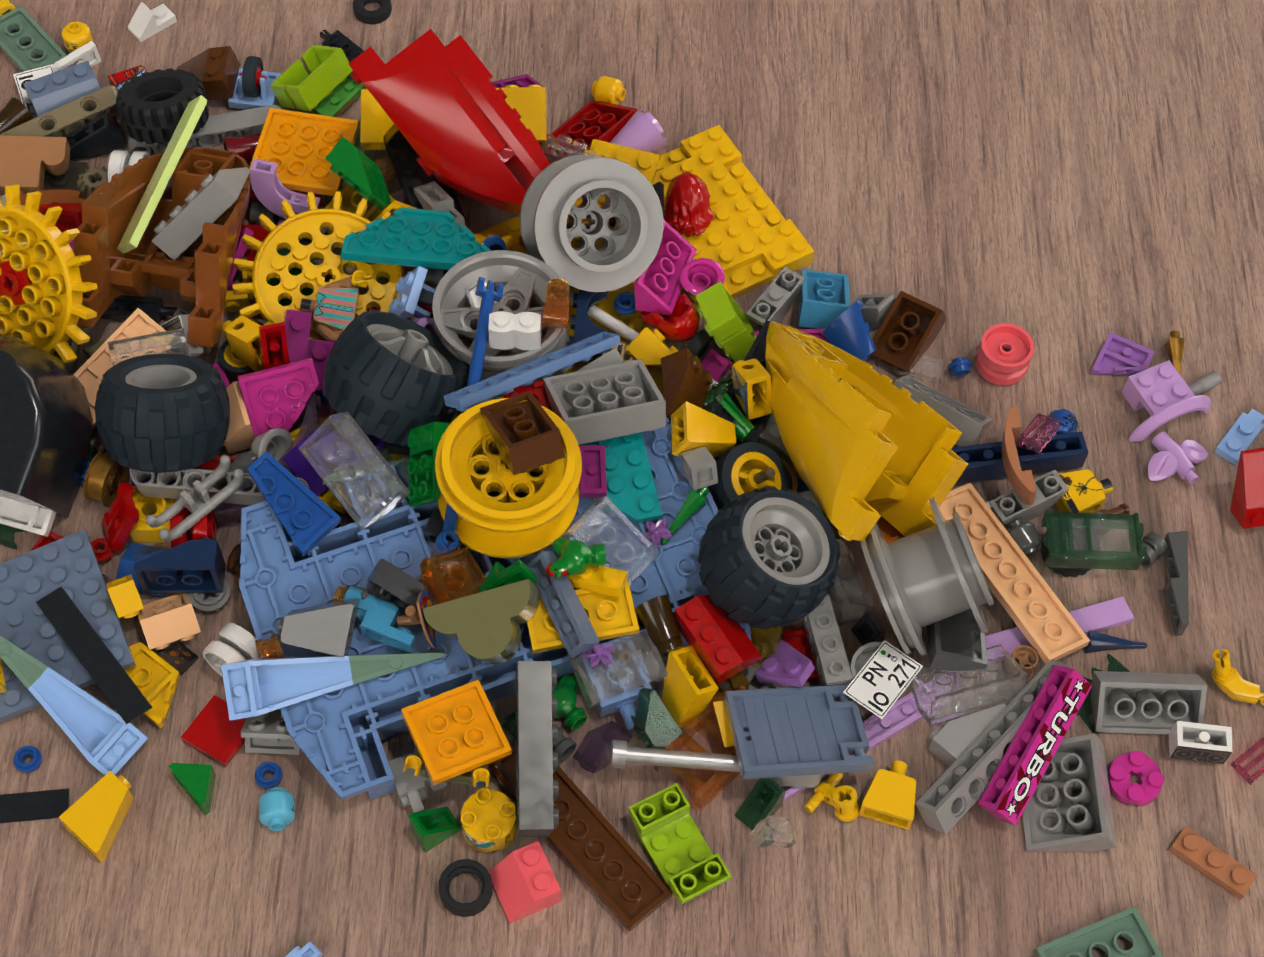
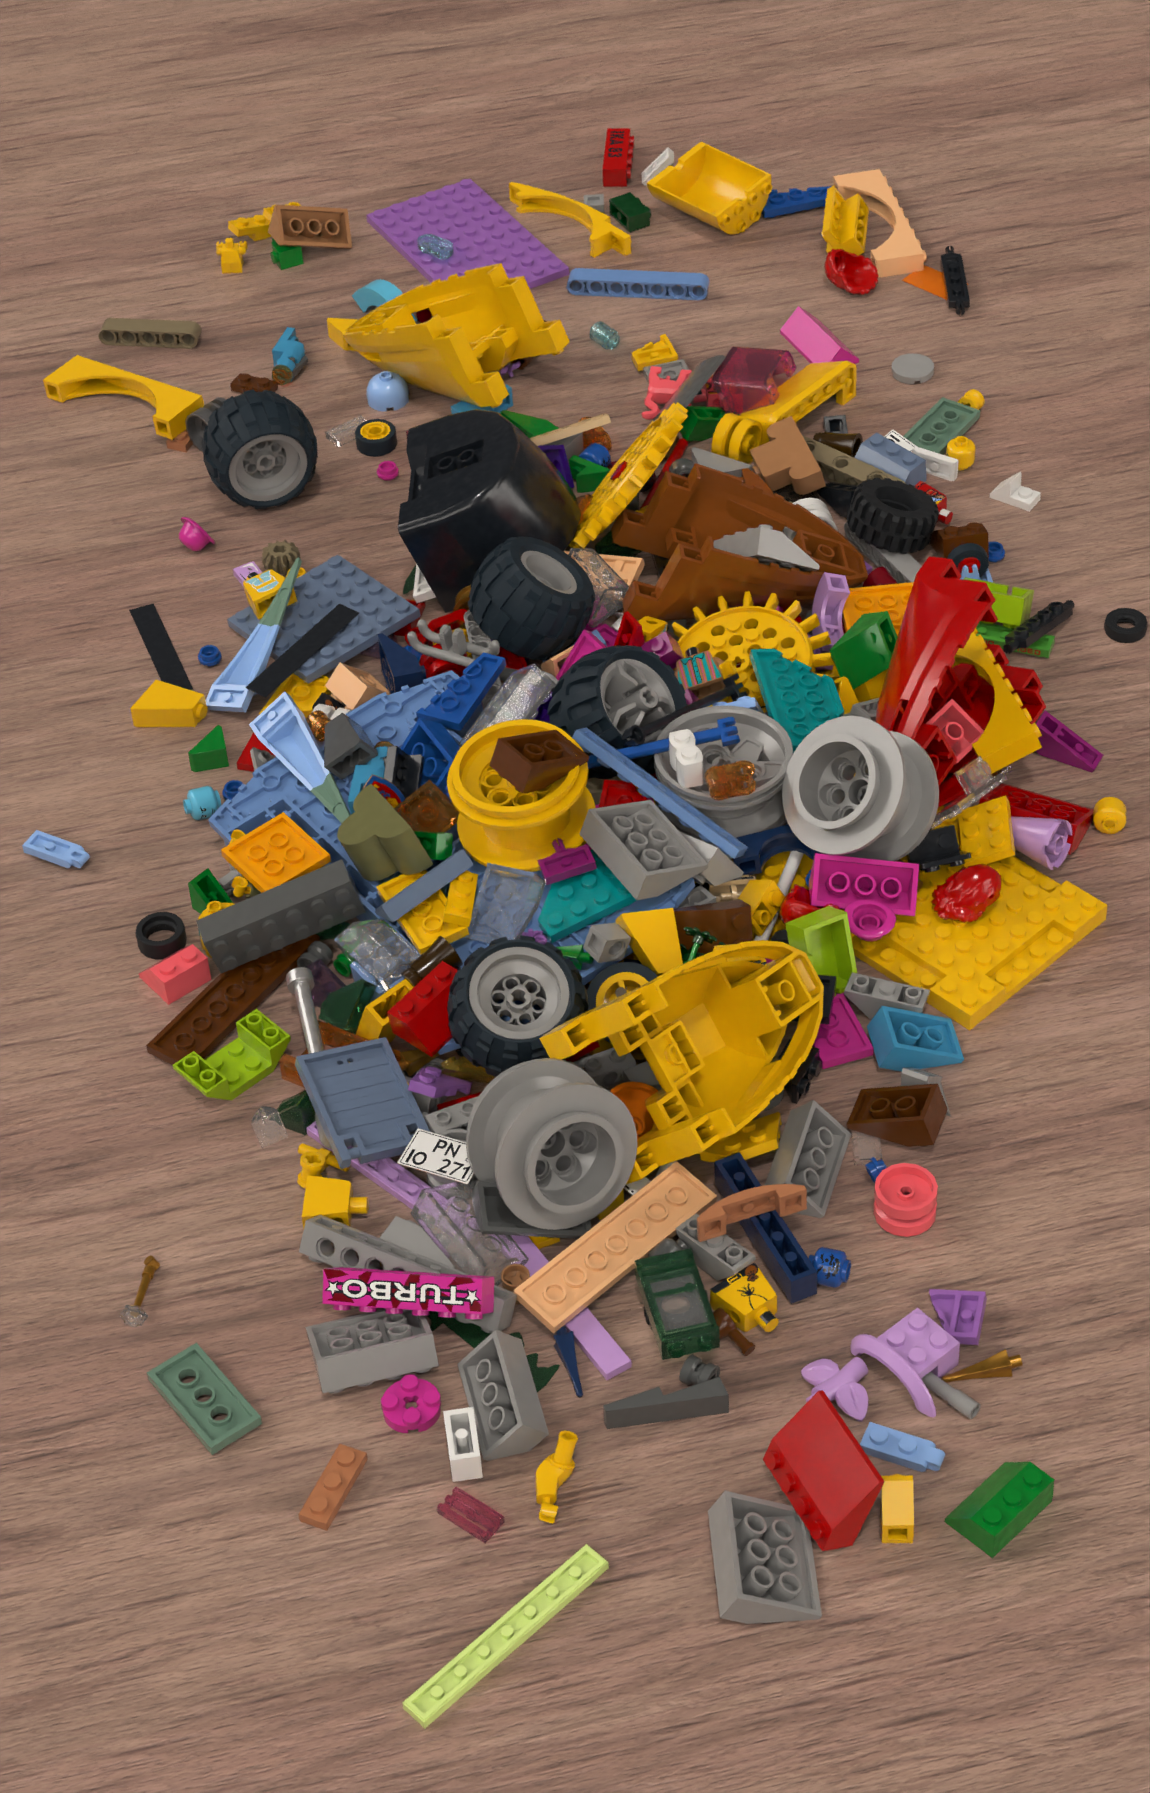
camera: 80 degrees right, 15 degrees down
yellow slope [106,574,144,619] -> none
yellowish green tile [117,95,207,253] -> none
green animal [546,537,606,578] -> none
medium lavender plant [581,643,614,668] -> none
blue slope [822,300,876,361] -> none
clear pink tile [1016,414,1061,453] -> none
none -> blue slope [400,718,461,803]
none -> black hinge [622,673,748,747]

